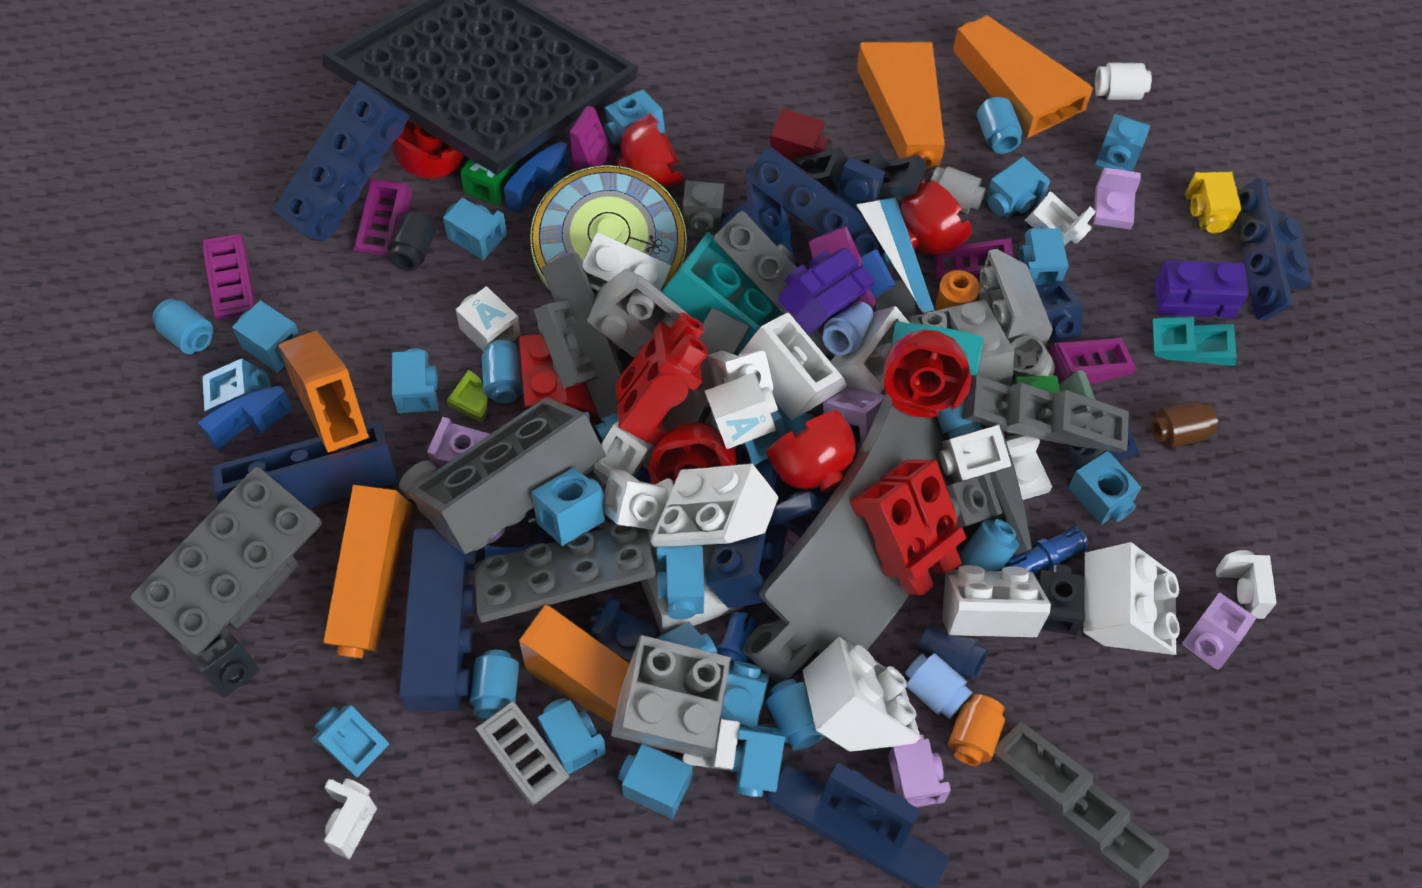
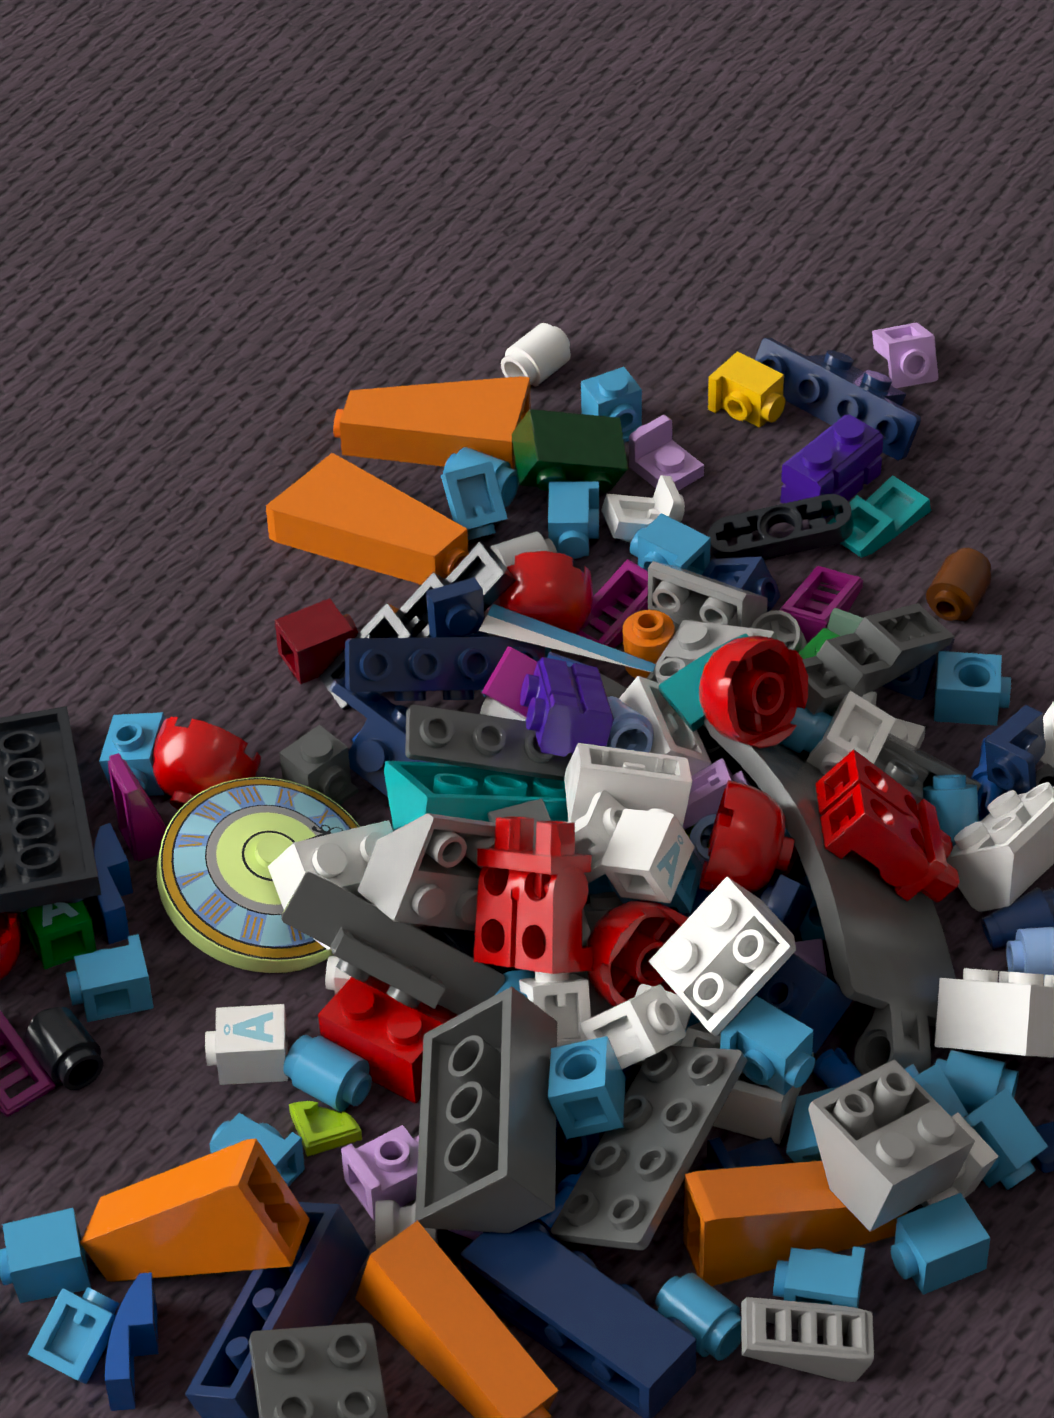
camera: 45 degrees left, 15 degrees down
none -> dark azure bracket [441,461,508,541]
none -> dark green brick [511,409,628,494]
none -> black beam [708,494,854,560]
none -> lavender bracket [872,322,938,388]
none -> dark blue bracket [985,705,1046,795]

